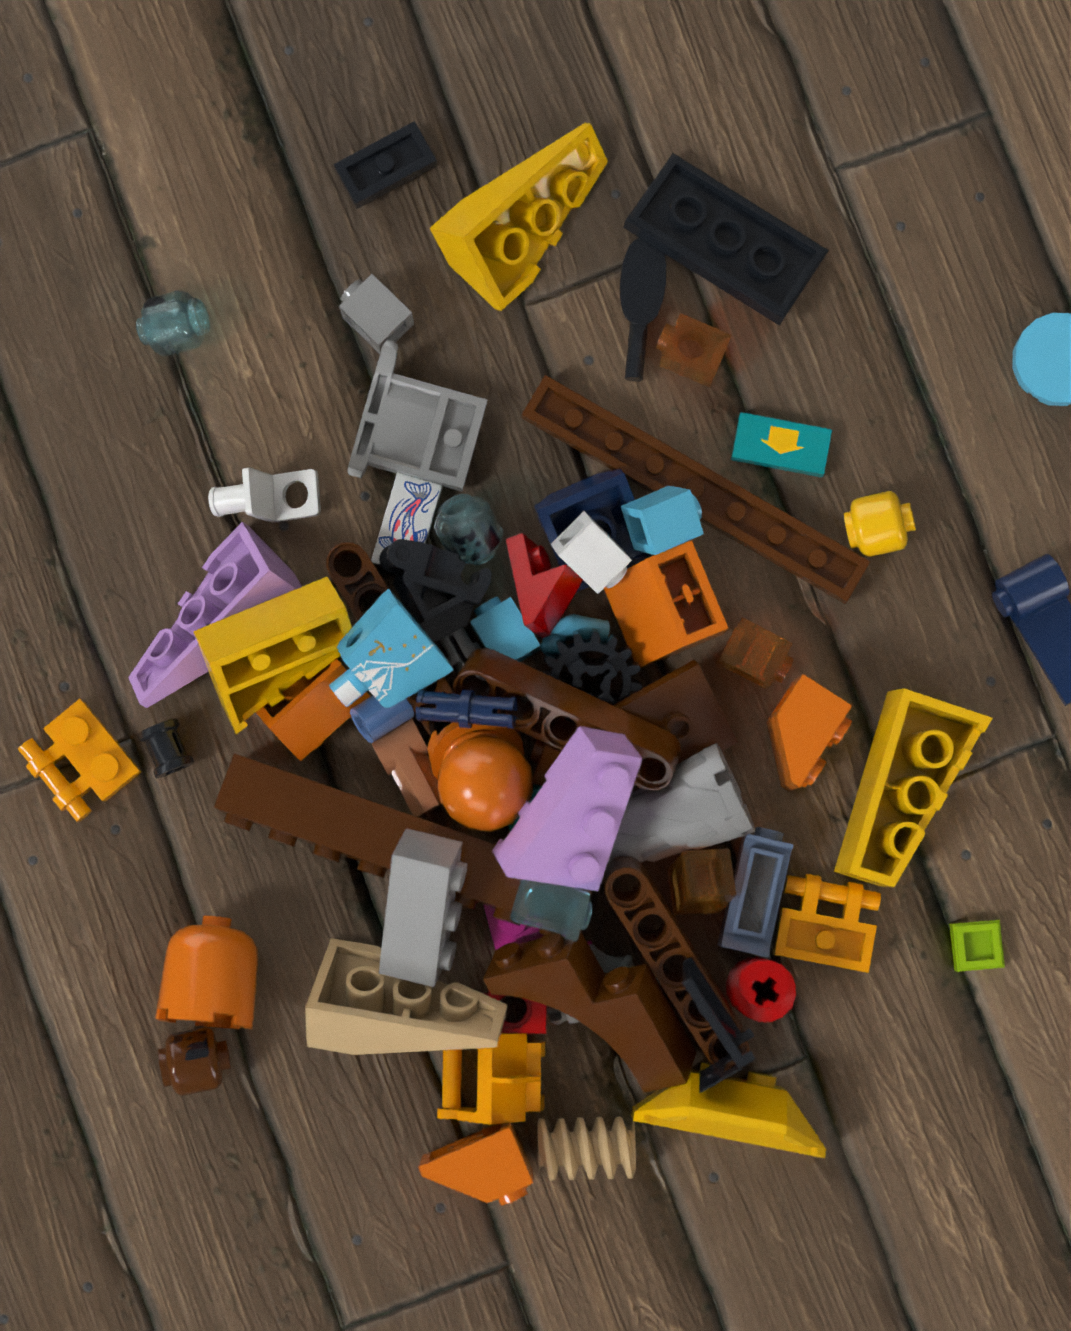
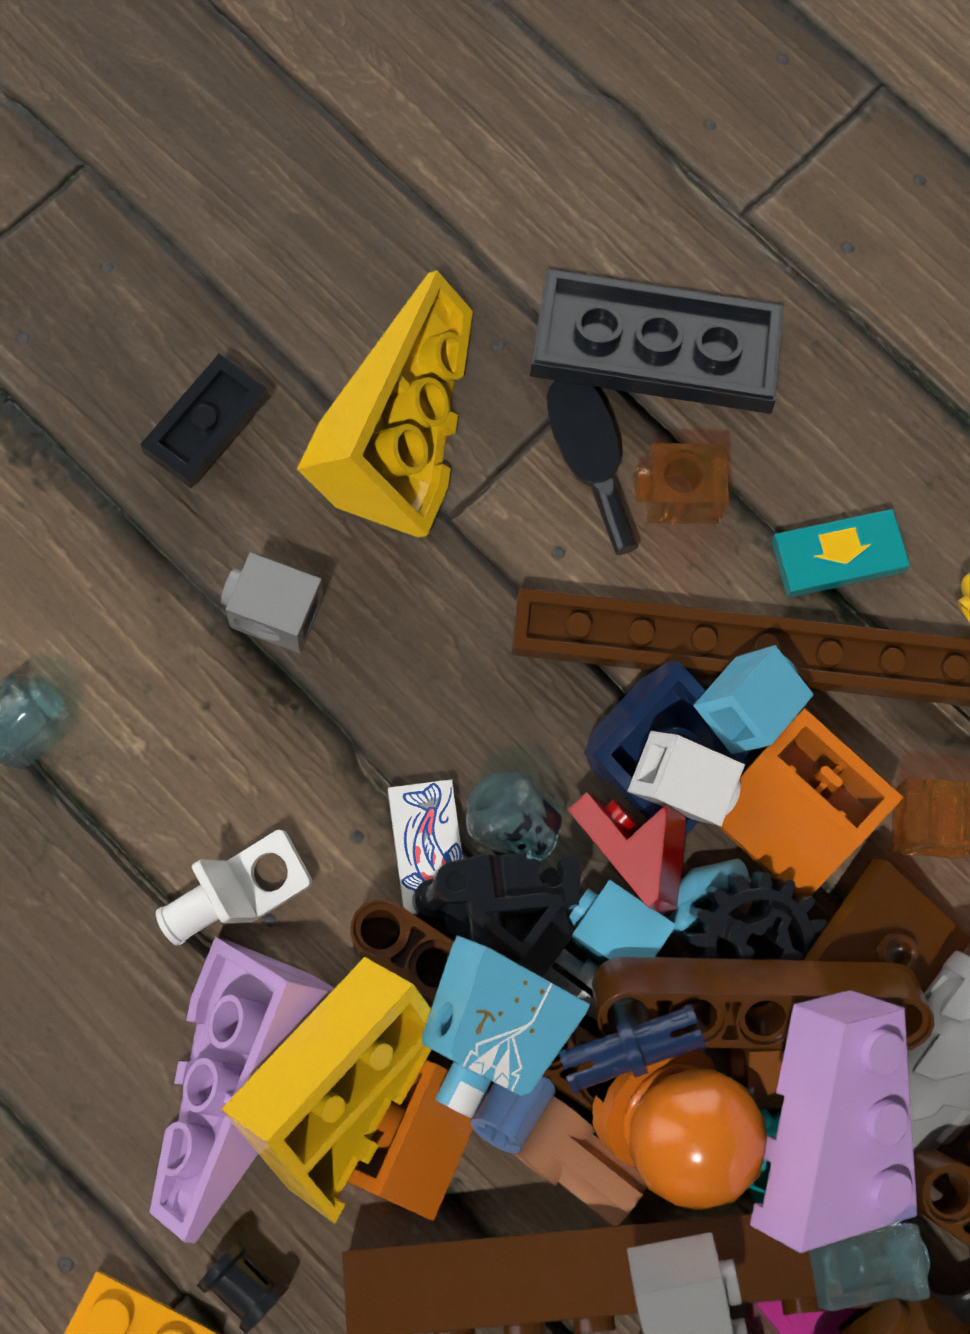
camera: 30 degrees left, 10 degrees down
light grey piece [347,341,488,492] -> none

